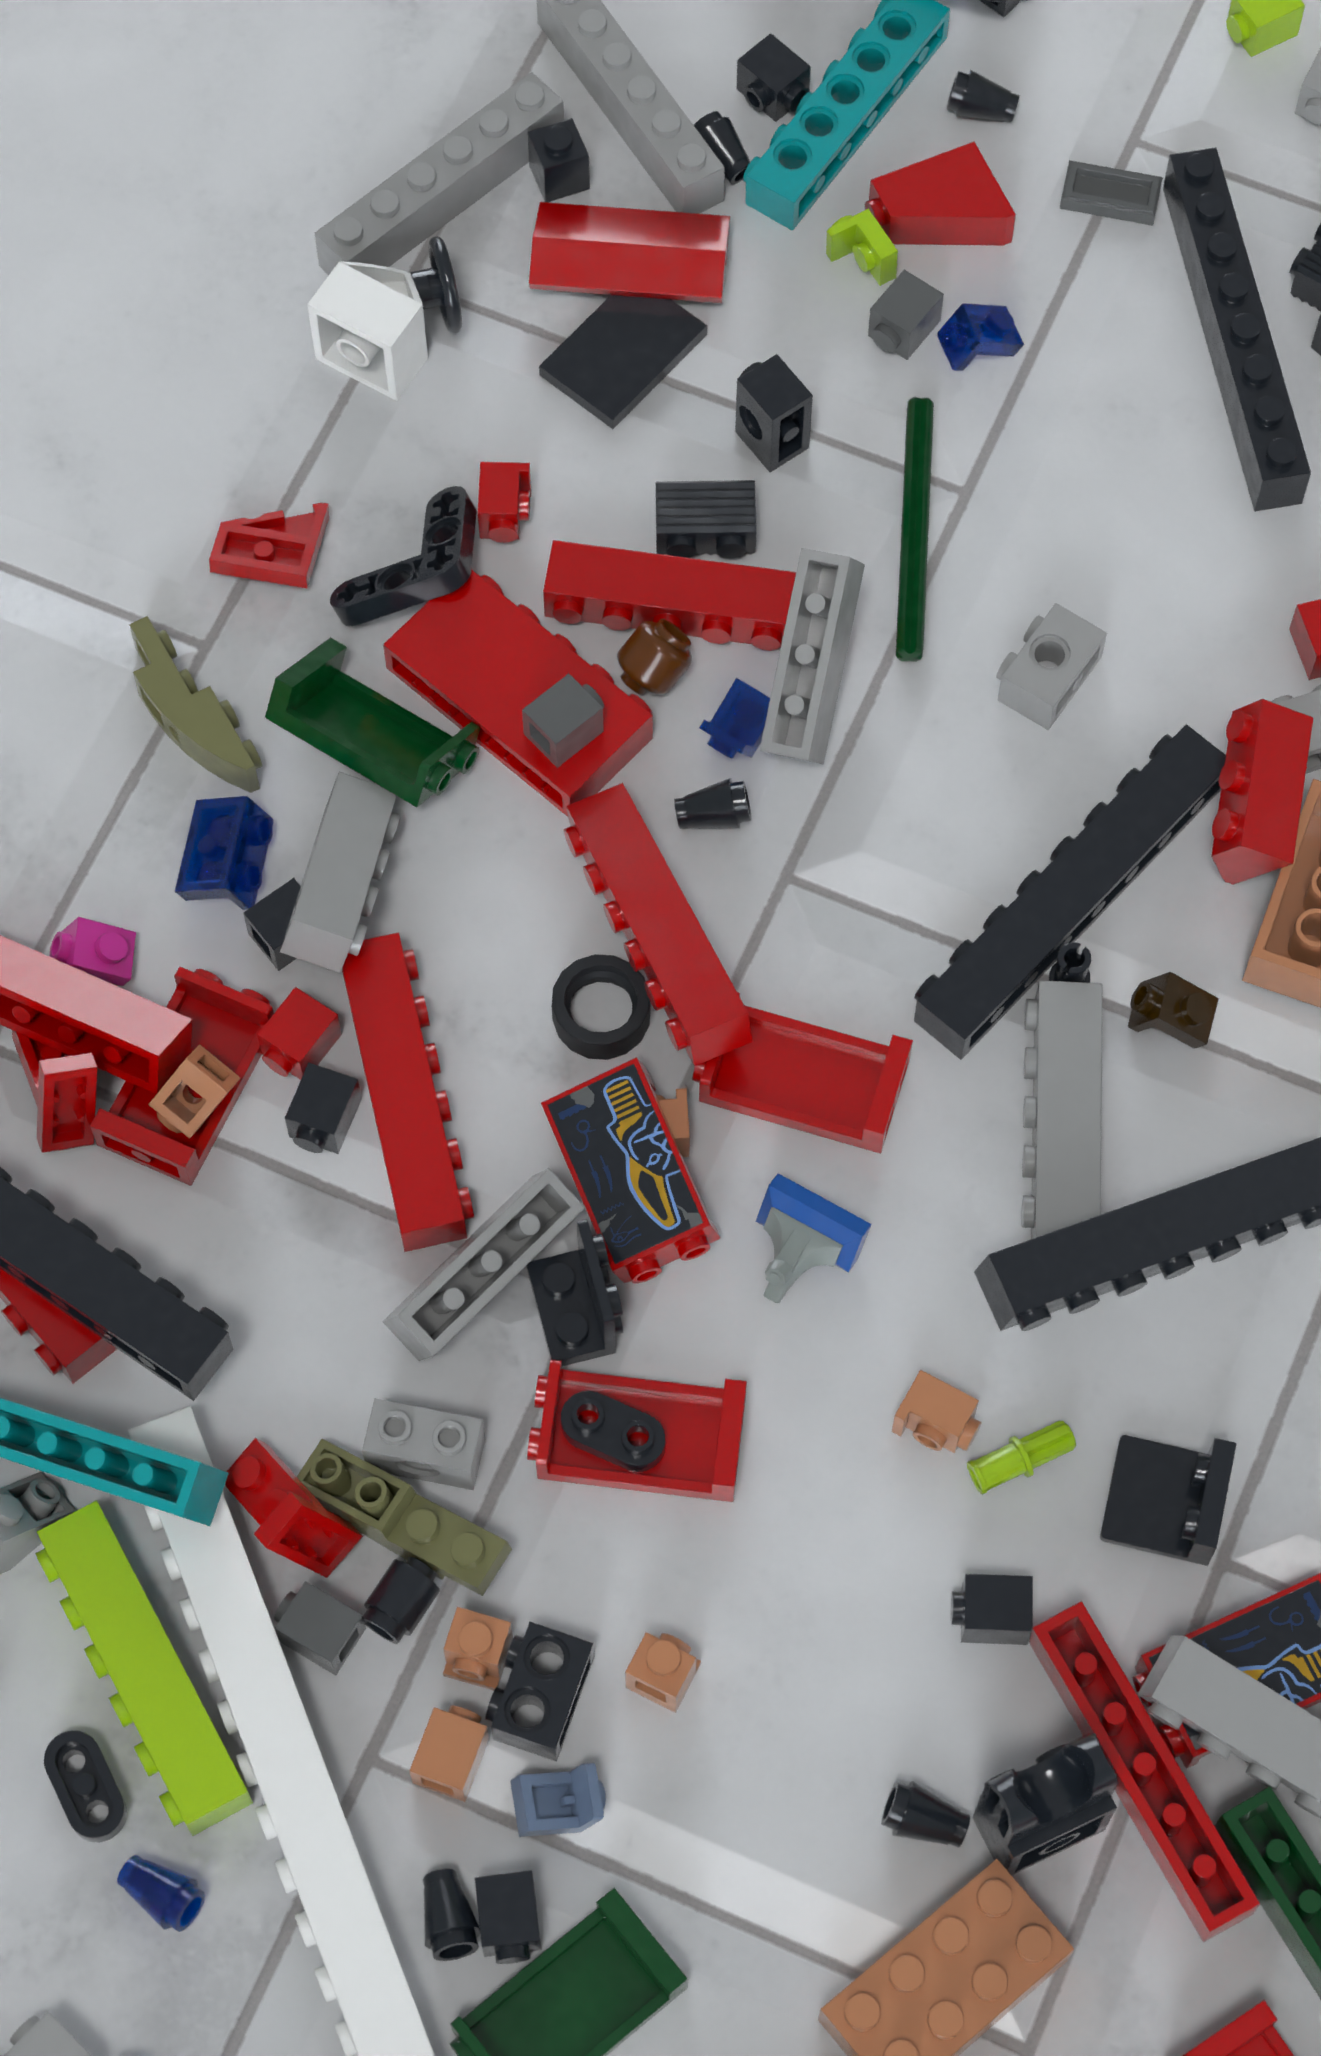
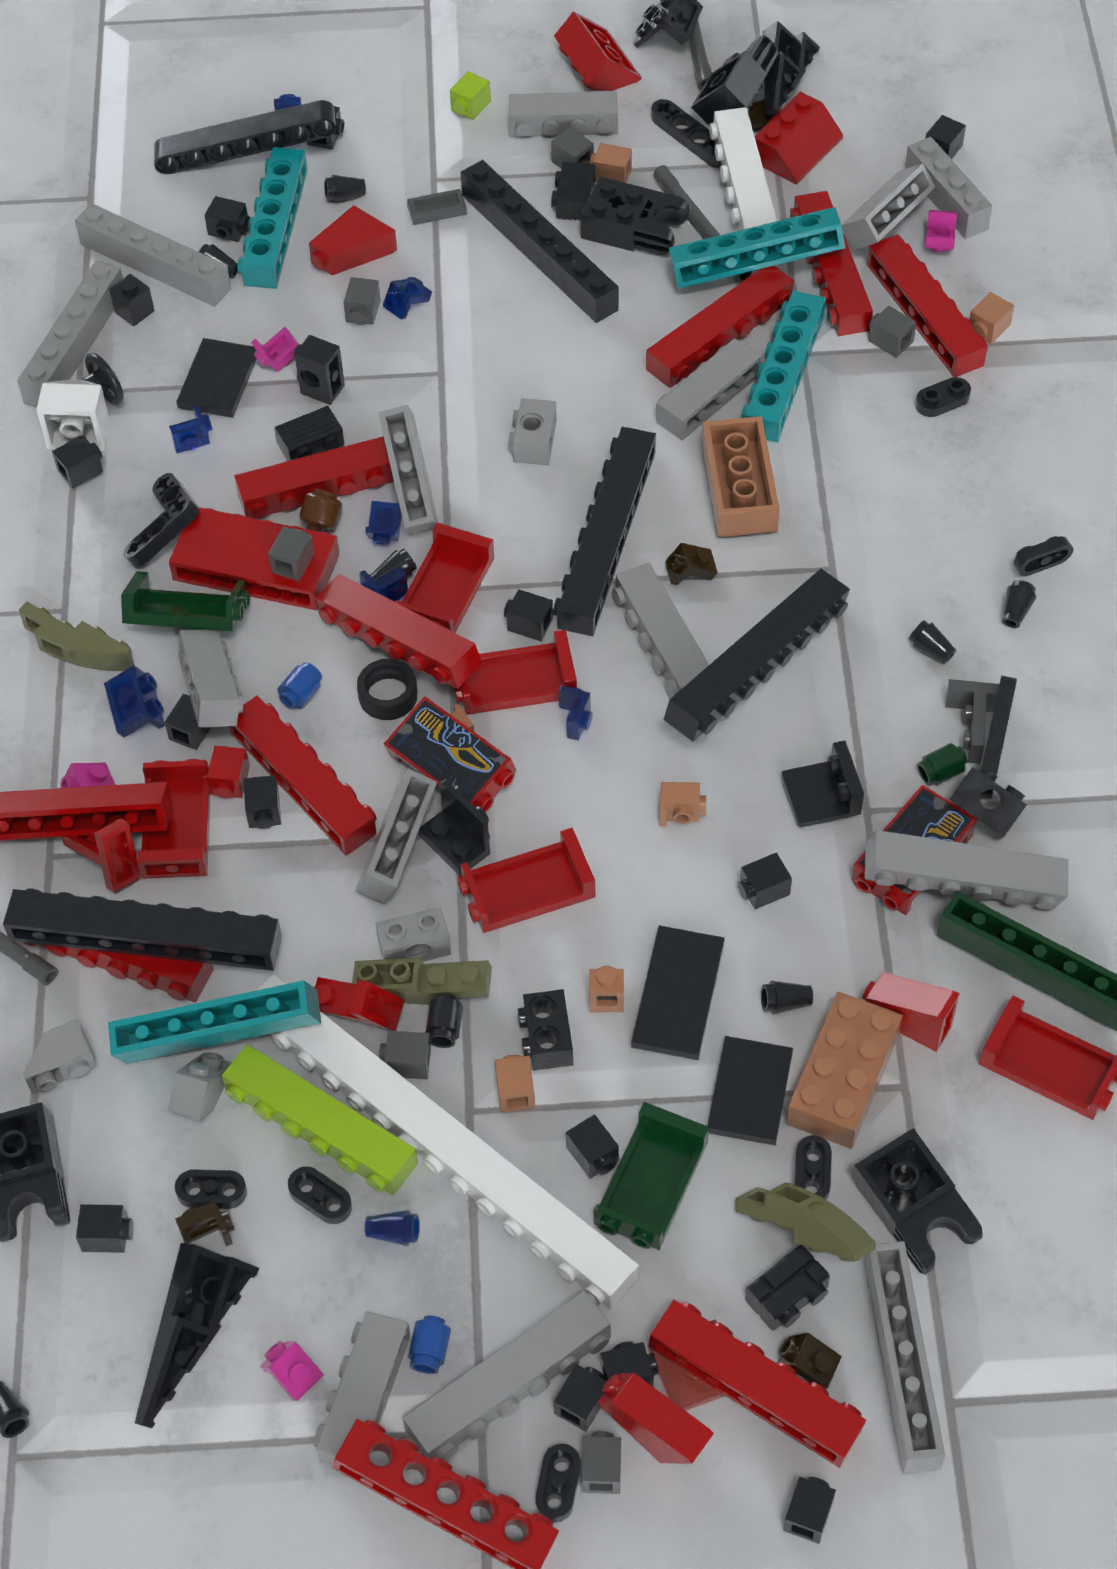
camera: 25 degrees left, 10 degrees down
nougat brick [148,1044,240,1139] -> none
red wing [209,502,329,588] -> none
black cone [423,1869,480,1961] -> none
nougat brick [443,1607,513,1691] -> none
red brick [477,462,531,543] -> none
sand blue bracket [510,1763,606,1837] -> none
red slope [529,202,730,303] -> none
black plate [561,1391,665,1472] -> none
piece [755,1173,872,1303] -> none
lime bracket [826,209,898,286] -> none
dark green axle [896,397,934,662] -> none
lime axle [967,1421,1076,1495] -> none
black brick [972,1732,1118,1875] -> none
red brick [1029,1601,1260,1943] -> none
black pin [1049,942,1091,983] -> none
red slope [1211,699,1313,885] -> none
none -> black brick [52,434,103,488]
none -> clear blue bracket [169,405,213,454]
none -> dark pink bracket [251,327,299,372]
none -> blue brick [277,662,322,709]
none -> clear blue bracket [359,567,408,602]
none -> red panel [395,522,494,633]
none -> black brick [504,589,553,642]
none -> clear blue bracket [558,686,593,741]
none -> black tile [631,925,725,1061]
none -> black tile [707,1036,793,1146]
none -> slope [862,972,960,1052]

